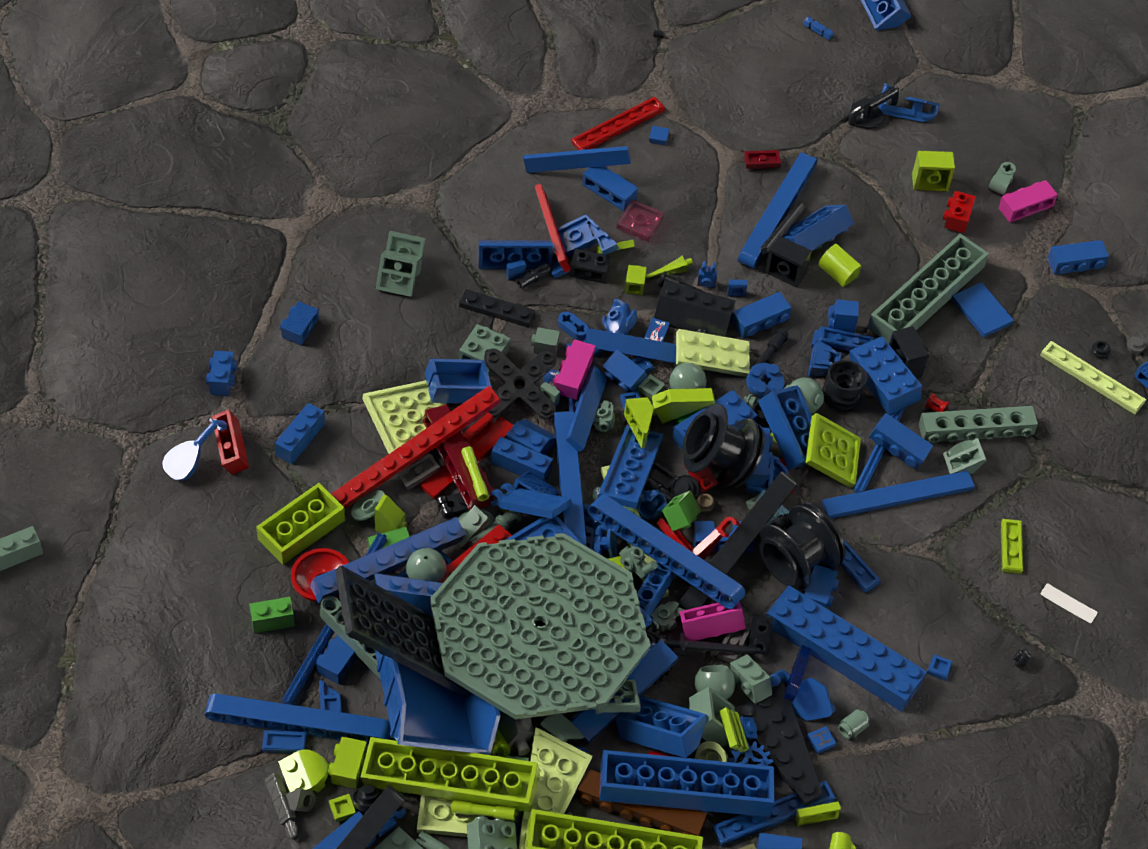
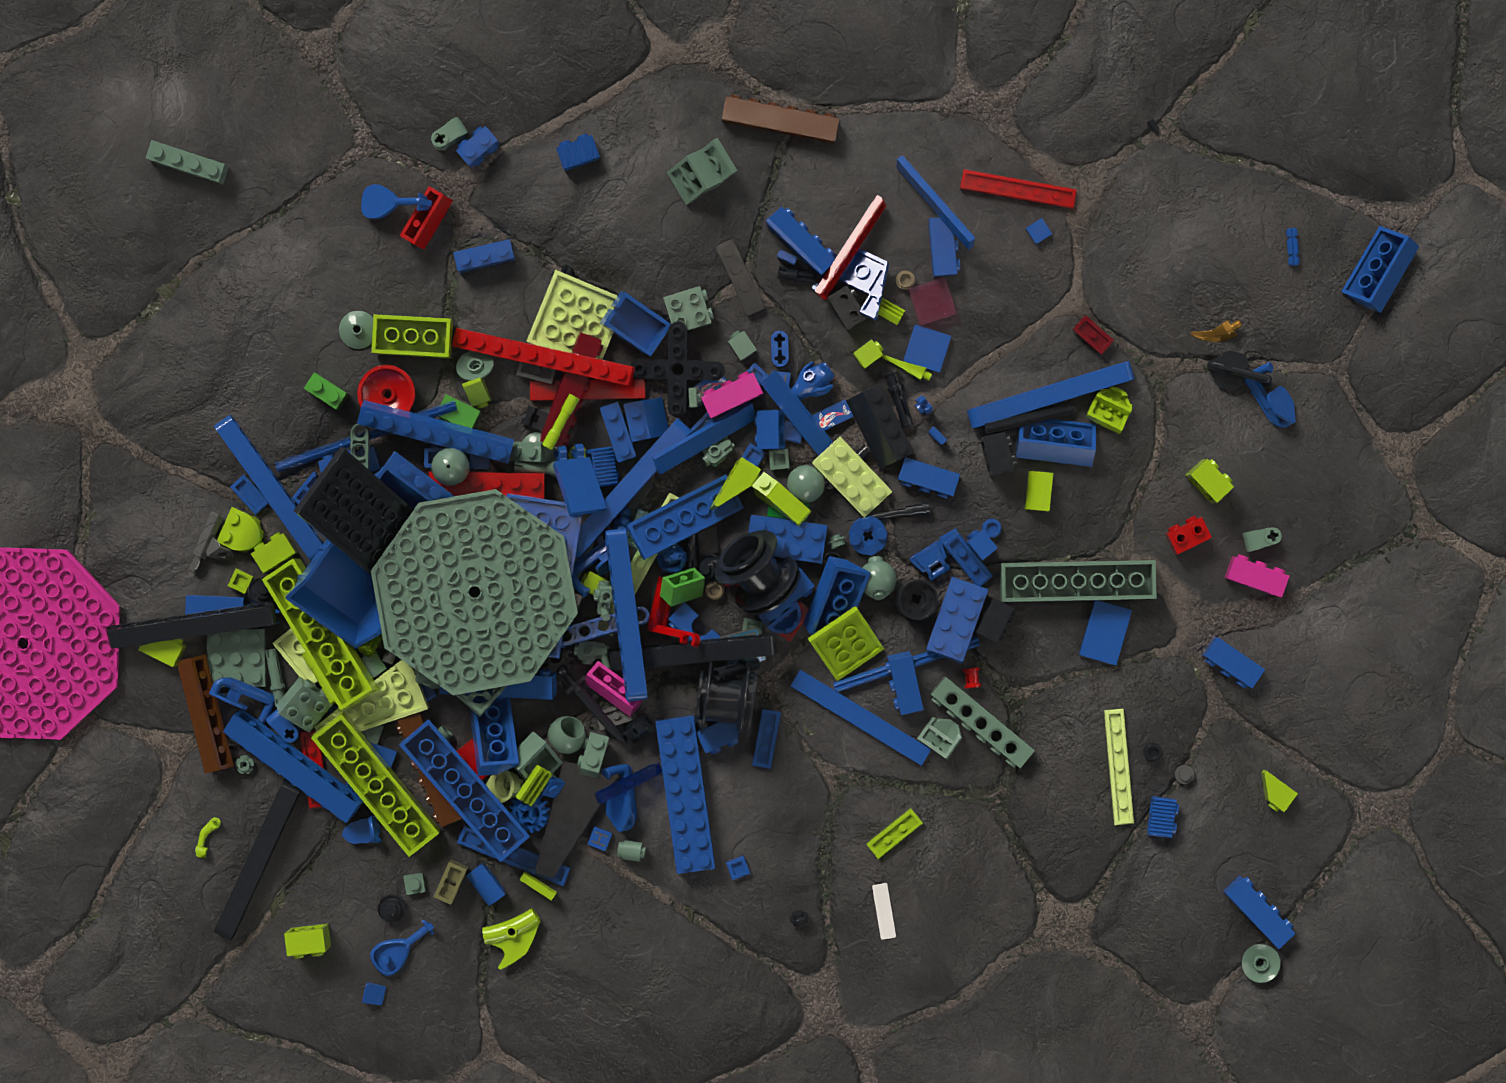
camera: 55 degrees right, 35 degrees up
none -> sand green dish [339,311,373,349]
none -> sand green piece [431,117,469,151]
none -> reddish brown brick [722,94,839,144]
none -> dark tan plate [896,271,915,290]
none -> blue tile [903,325,951,373]
none -> lime slope [1085,387,1132,434]
none -> pearl gold bar [1190,319,1243,342]

